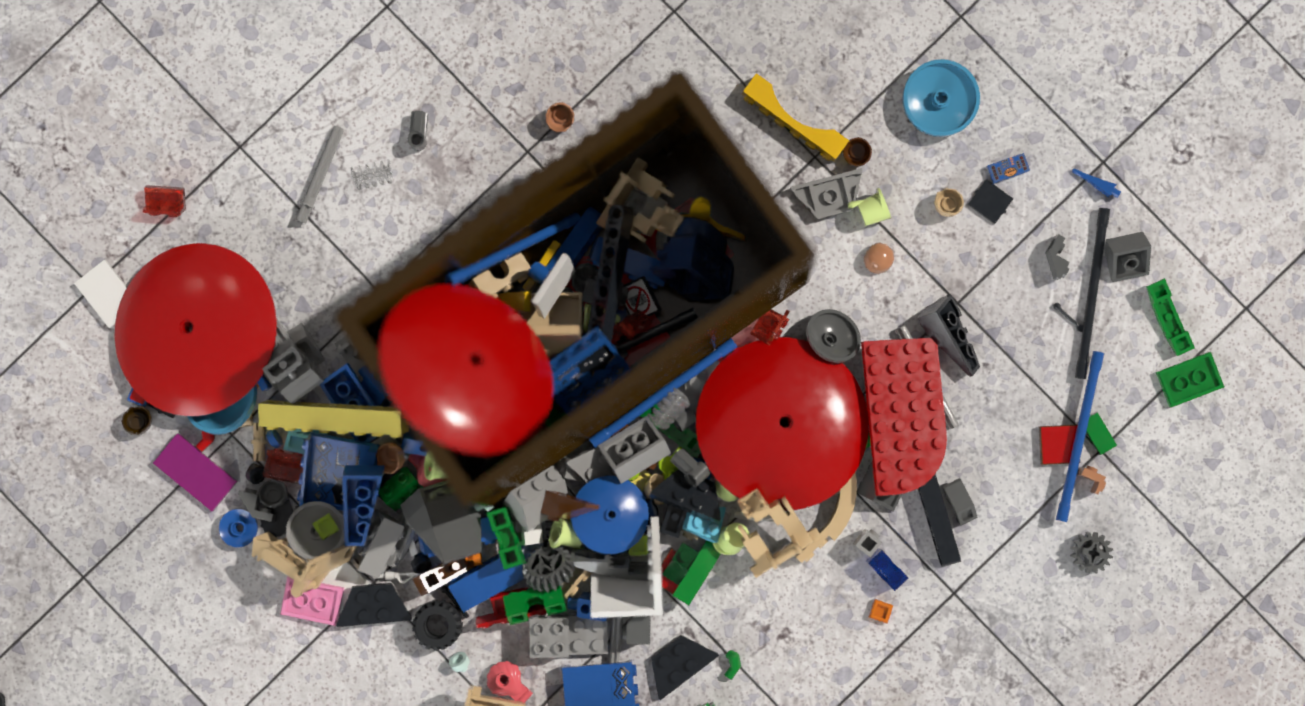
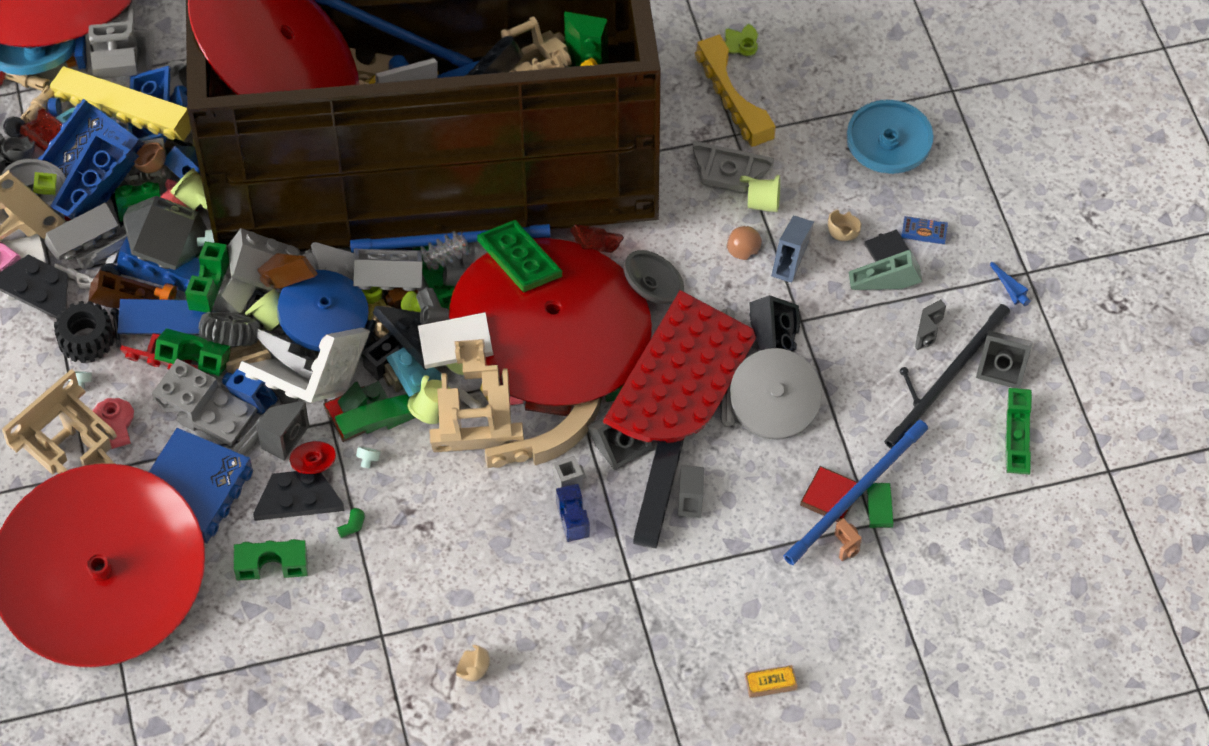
camera: 30 degrees right, 30 degrees down
reddish brown hair [843,137,872,167] -> none
orange tile [868,599,893,624] -> none
dark grey gear [1070,532,1113,574] -> none
green tile [1156,351,1225,408] -> none
none -> red dish [290,441,336,474]
none -> light aqua tile [356,446,381,468]
none -> white tile [418,312,493,369]
none -> green tile [477,220,562,293]
none -> green slope [564,12,609,67]
none -> lime plate [725,24,758,56]
none -> light grey dish [730,348,822,439]
none -> tile [745,665,798,698]
none -> sand blue slope [771,215,814,283]
none -> sand green slope [849,250,922,290]

